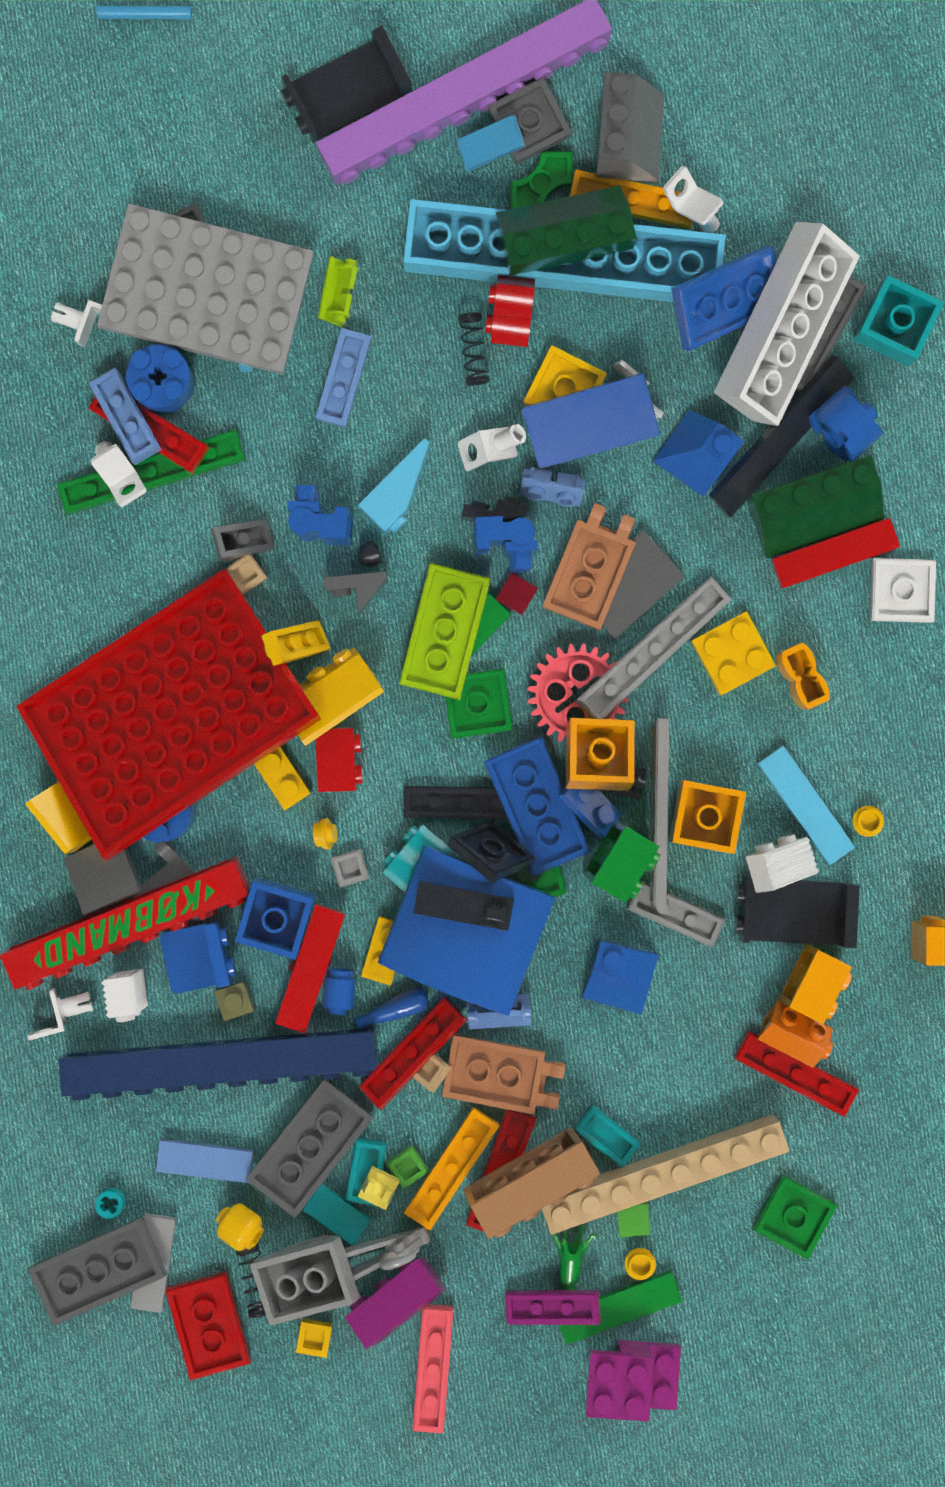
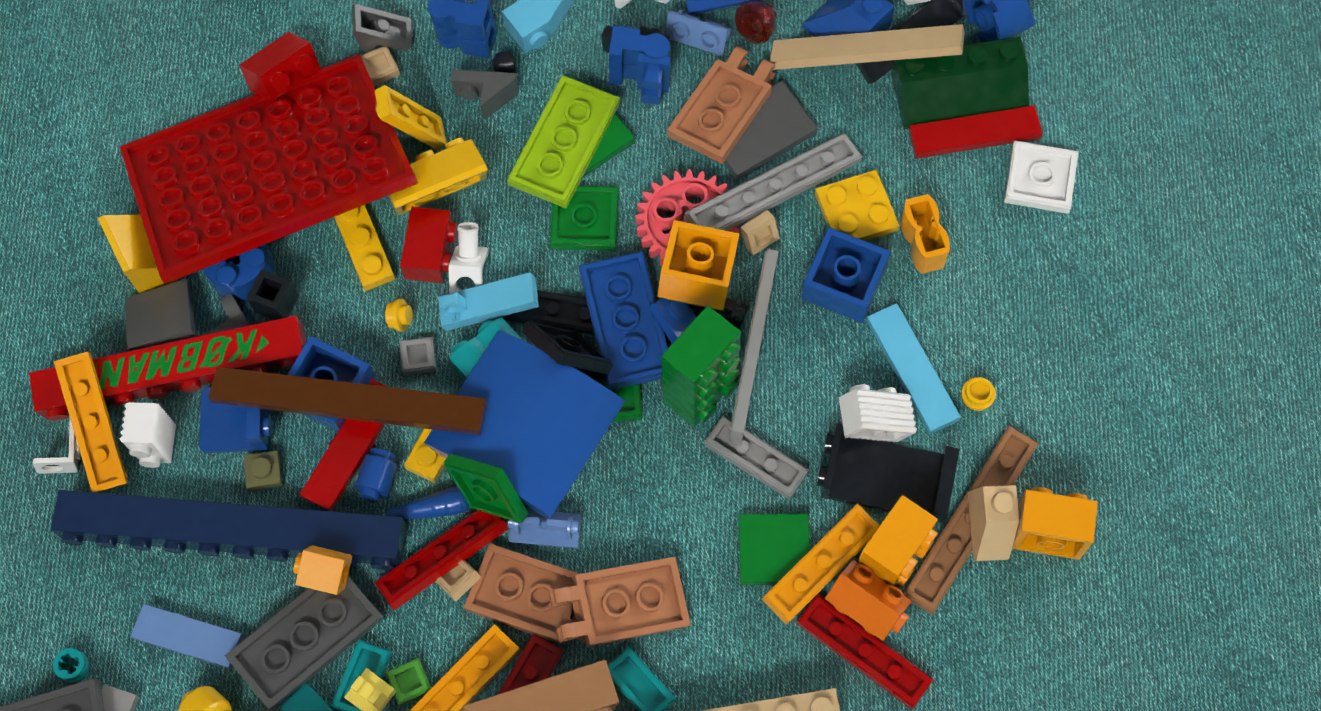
camera: 15 degrees right, 20 degrees down
black hinge [413,881,514,931] -> none
dark red tile [496,572,538,616] -> none
blue slope [582,937,658,1015] -> none
light orange brick [668,780,746,854] -> none
none -> light orange plate [54,351,129,493]
none -> reddish brown tile [208,367,487,435]
none -> red brick [239,32,320,102]
none -> black brick [246,269,299,320]
none -> light orange brick [293,545,353,595]
none -> medium azure hinge [438,272,539,331]
none -> green tile [443,454,529,523]
none -> white bracket [449,222,488,294]
none -> nougat tile [549,557,691,647]
none -> clear red brick [735,1,776,45]
none -> green tile [739,514,810,585]
none -> tan plate [740,210,780,255]
none -> light orange tile [762,503,880,624]
none -> tan tile [770,24,964,70]
none -> blue brick [801,227,891,323]
none -> medium nougat tile [904,426,1039,615]
none -> tan slope [967,485,1020,561]

